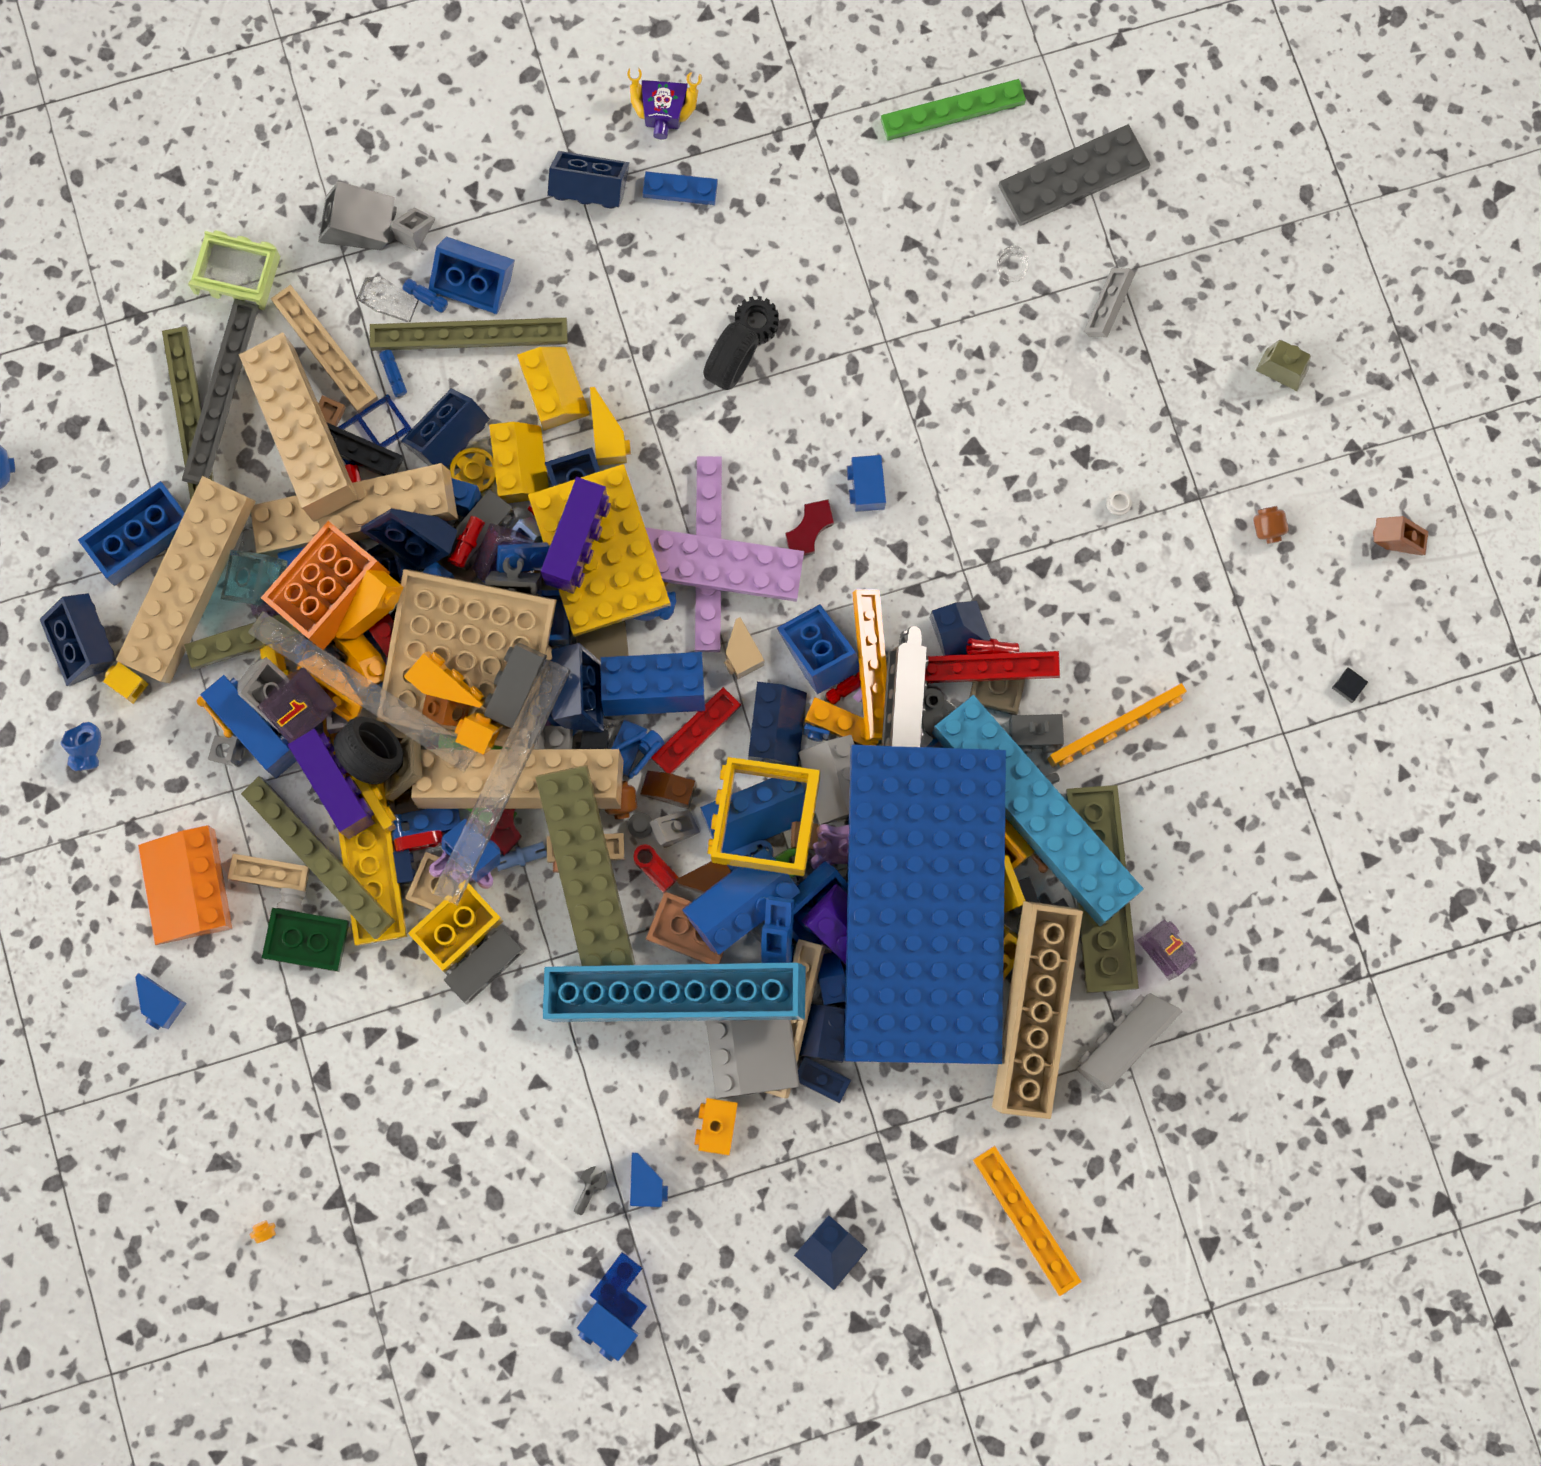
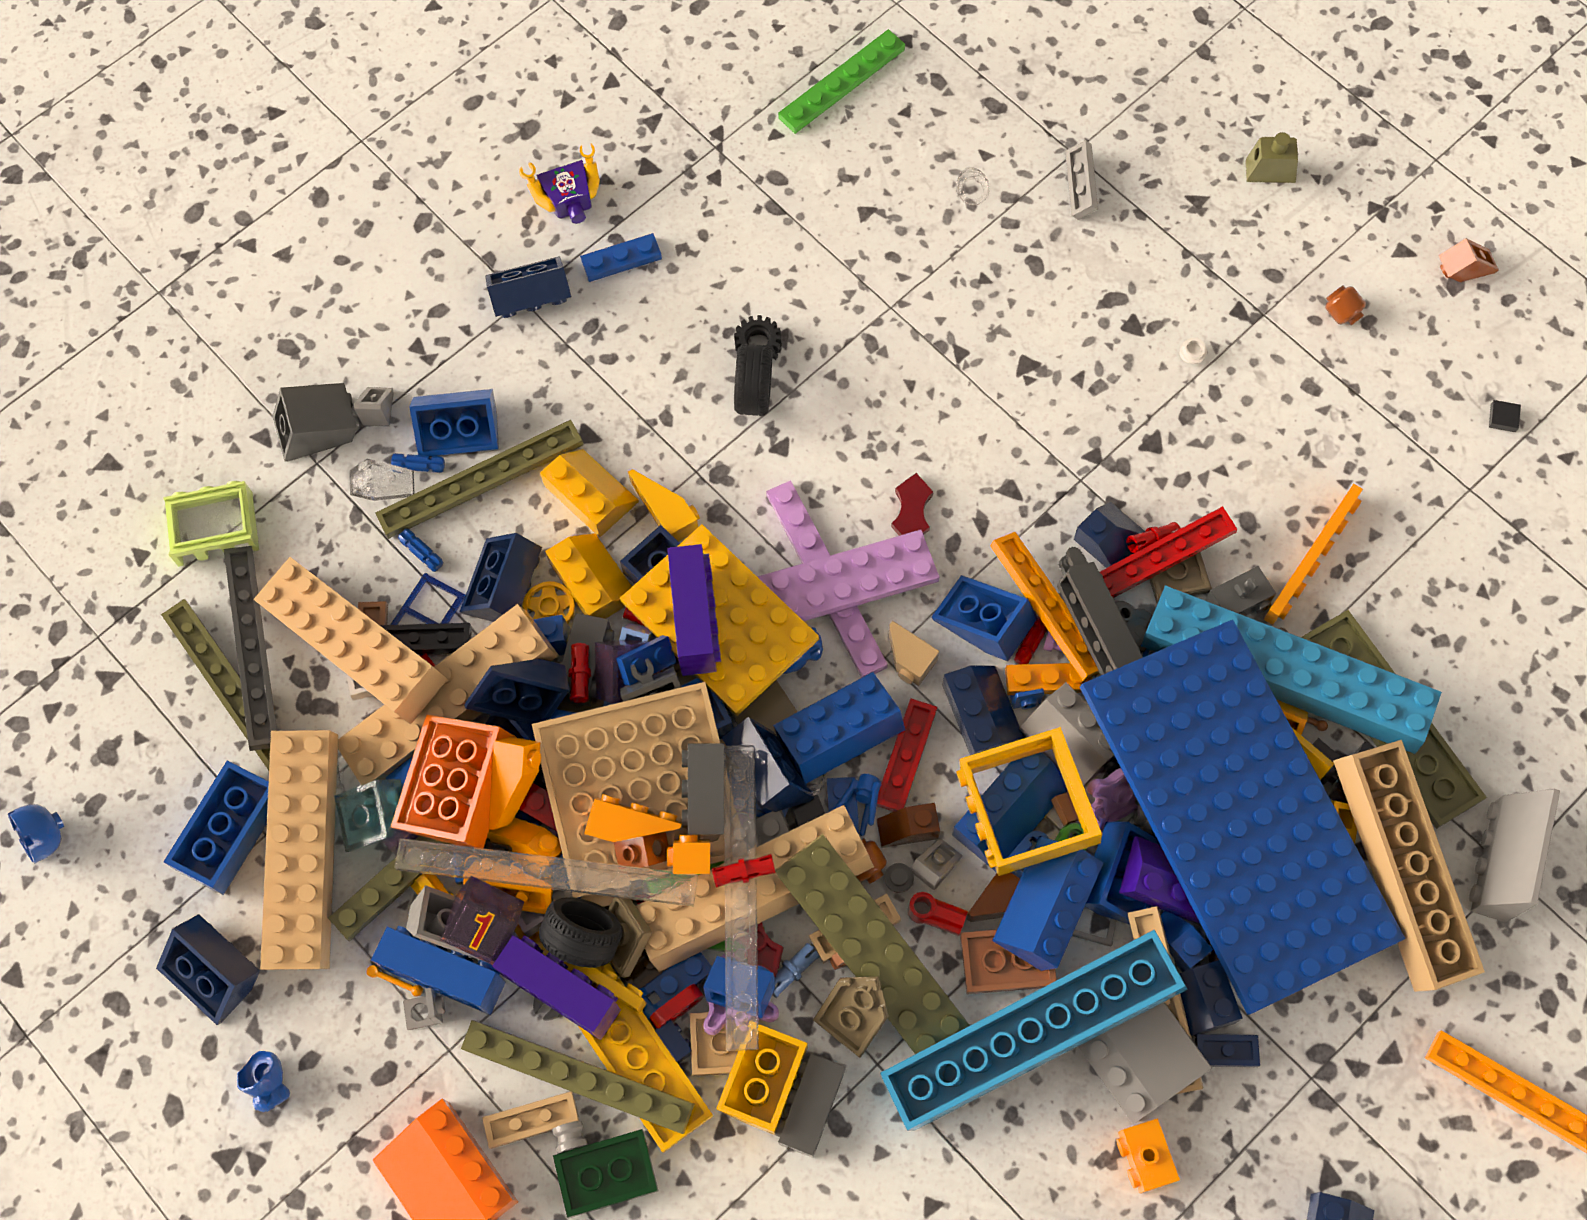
camera: 20 degrees left, 10 degrees down
yellow brick [103,662,149,704] -> none
tan plate [271,284,378,413] -> none
blue slope [761,896,794,963] -> none
blue brick [847,455,886,512] -> none
dark grey plate [998,124,1150,226] -> none
clear purple slope [1137,919,1197,981] -> none
none -> red pin [712,854,776,888]
none -> dark tan tile [813,976,889,1058]

